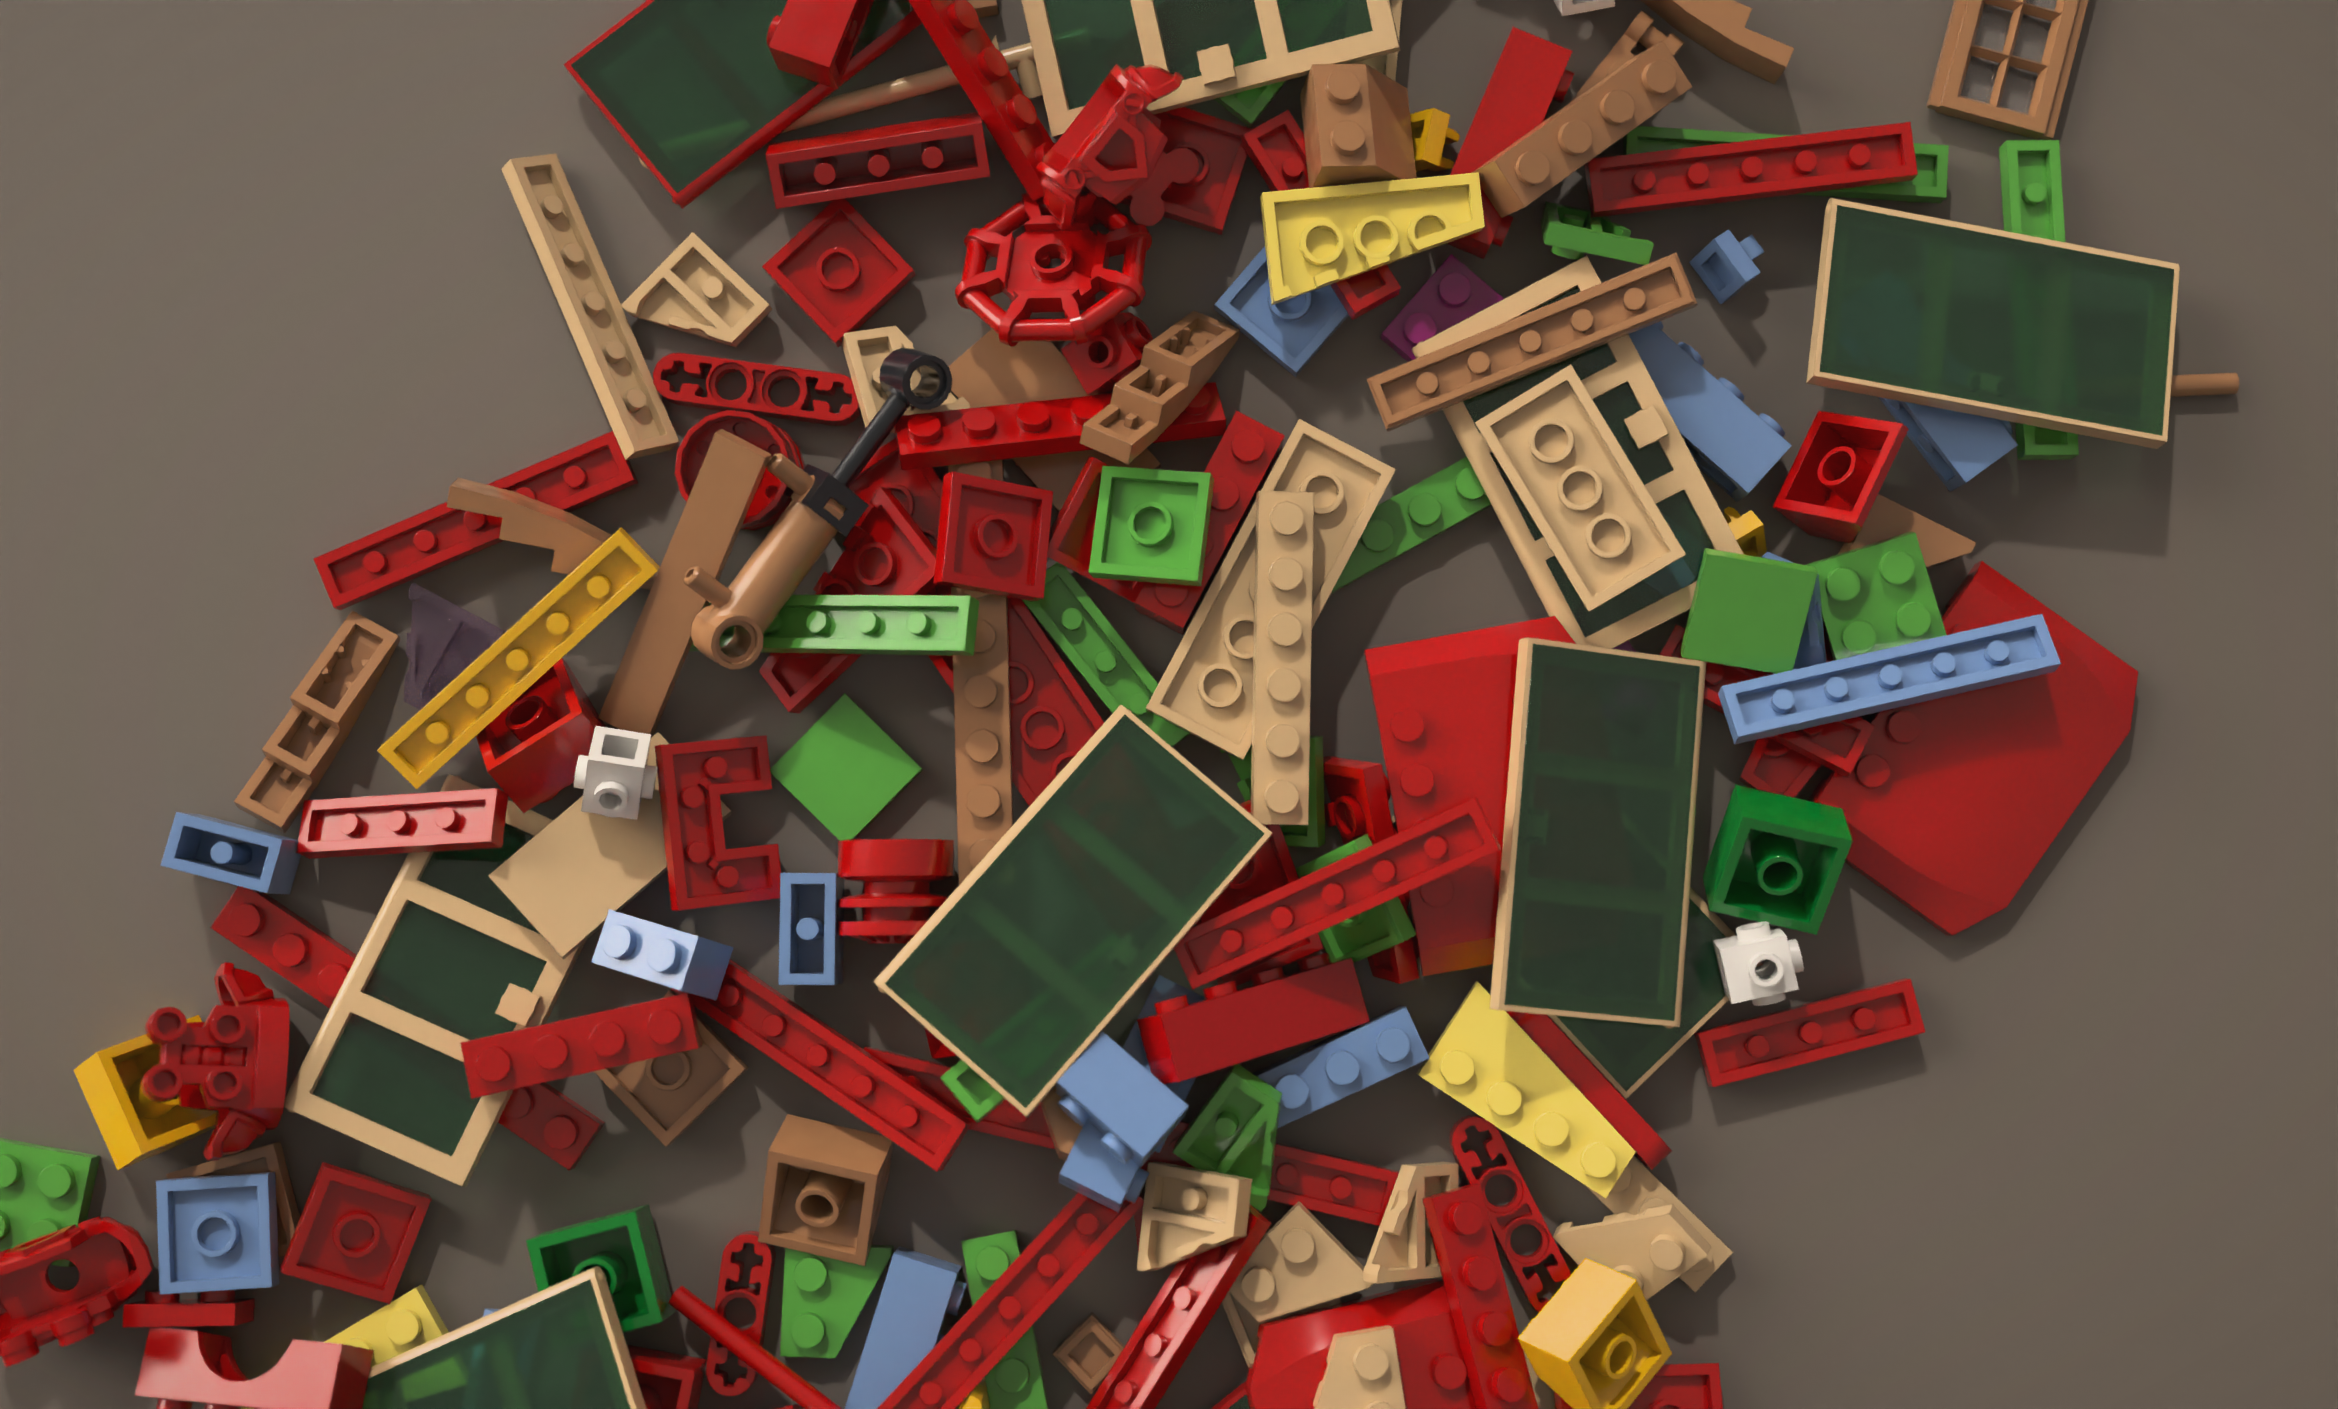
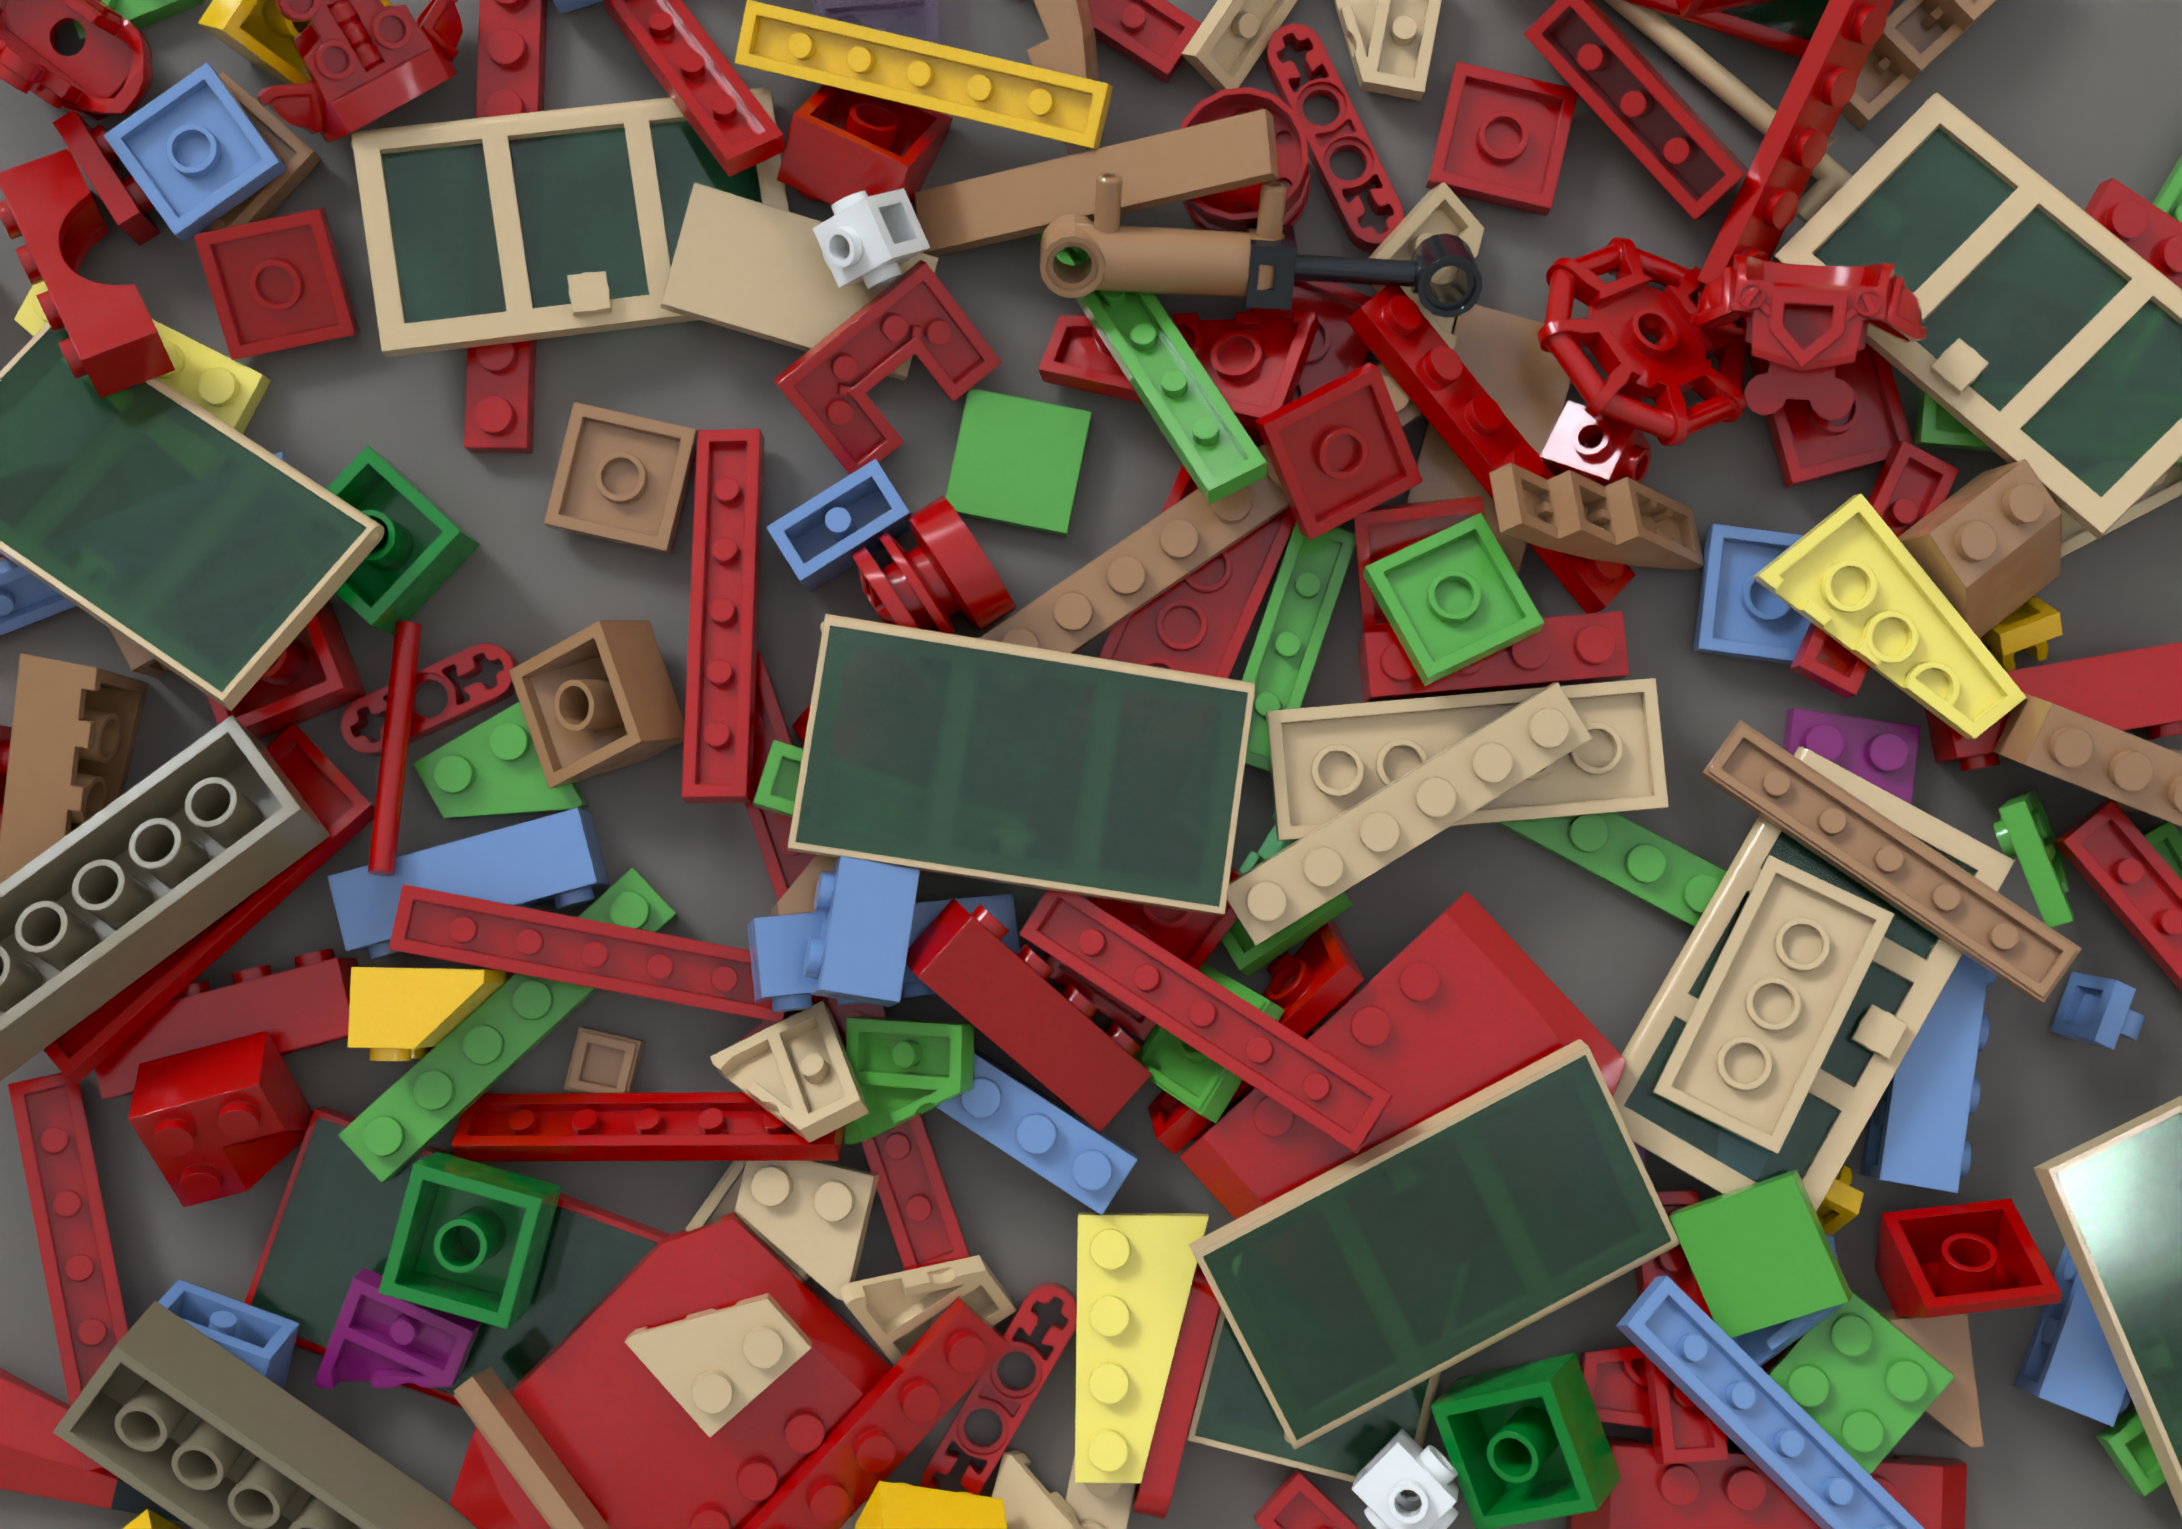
camera: 60 degrees right, 0 degrees up
red arch [460,993,703,1099] -> none
brick [591,909,734,1000] -> none

